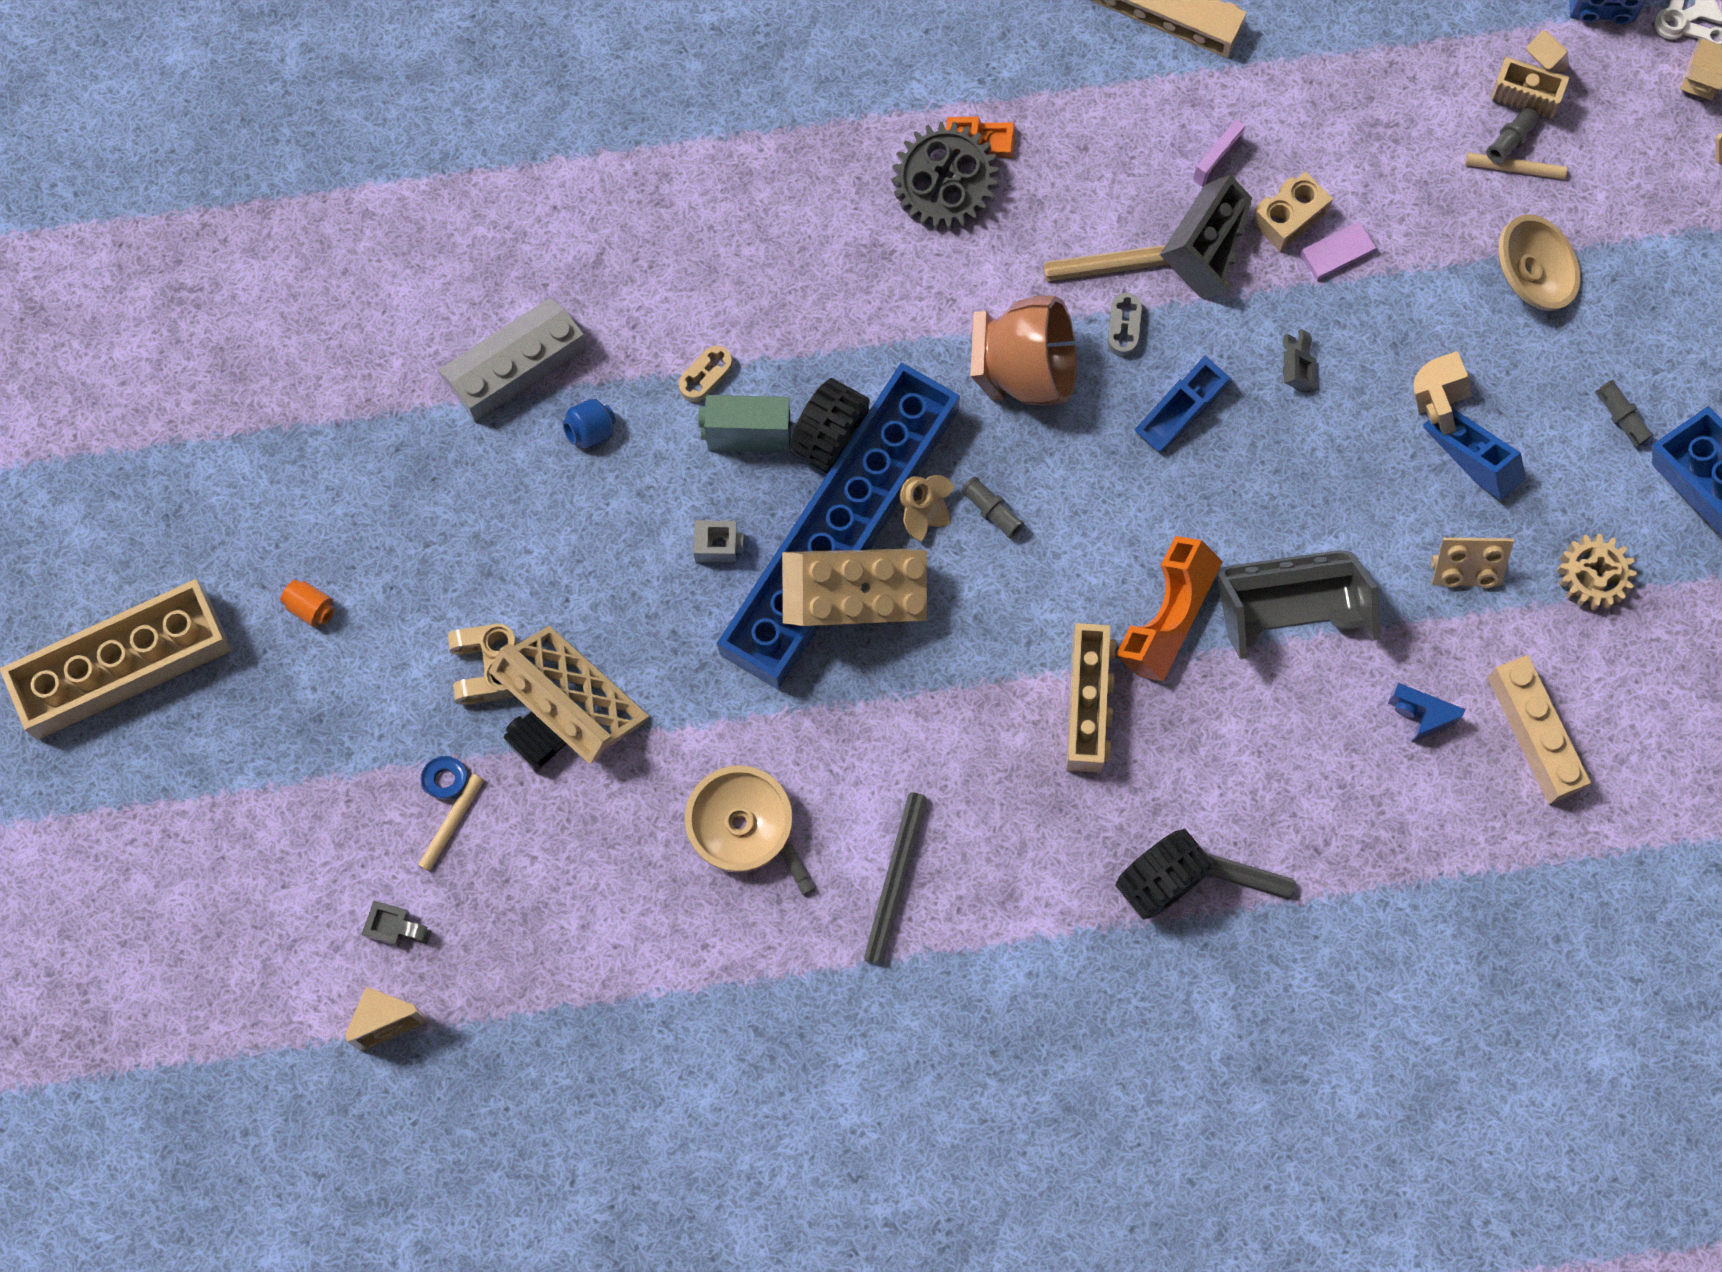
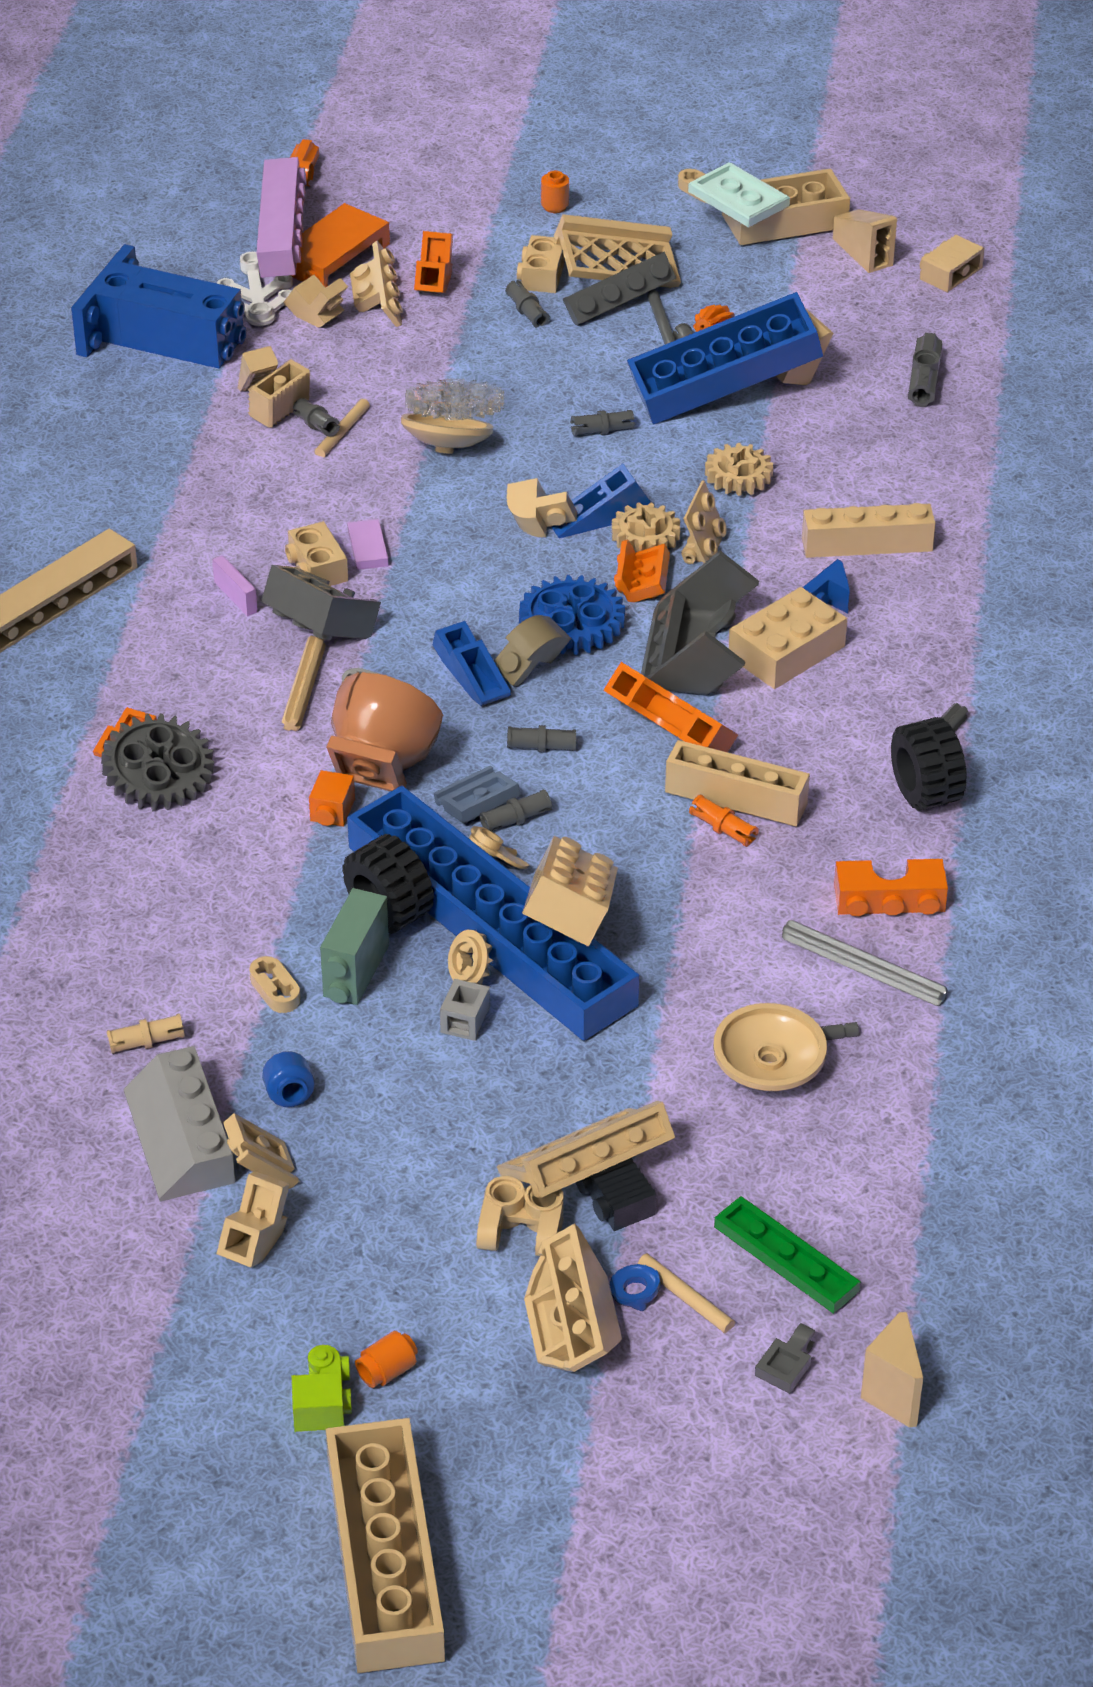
camera: 75 degrees left, 30 degrees down
dark grey plate [1283,329,1316,392] -> none
none -> tan pin [107,1014,185,1054]
none -> tan brick [216,1171,290,1268]
none -> tan plate [223,1113,300,1189]
none -> lime brick [291,1345,352,1432]
none -> orange brick [309,770,355,827]
none -> clear gear [405,378,504,420]
none -> sand blue plate [434,766,520,823]
none -> tan gear [448,930,493,985]
none -> dark tan brick [494,615,571,687]
none -> dark grey pin [507,725,576,752]
none -> blue gear [519,575,625,655]
none -> tan wedge [524,1223,622,1372]
none -> tan gear [612,502,680,552]
none -> orange bracket [614,539,670,602]
none -> orange pin [689,794,759,847]
none -> green plate [714,1196,861,1314]
none -> tan brick [729,587,847,690]
none -> orange arch [834,859,948,916]

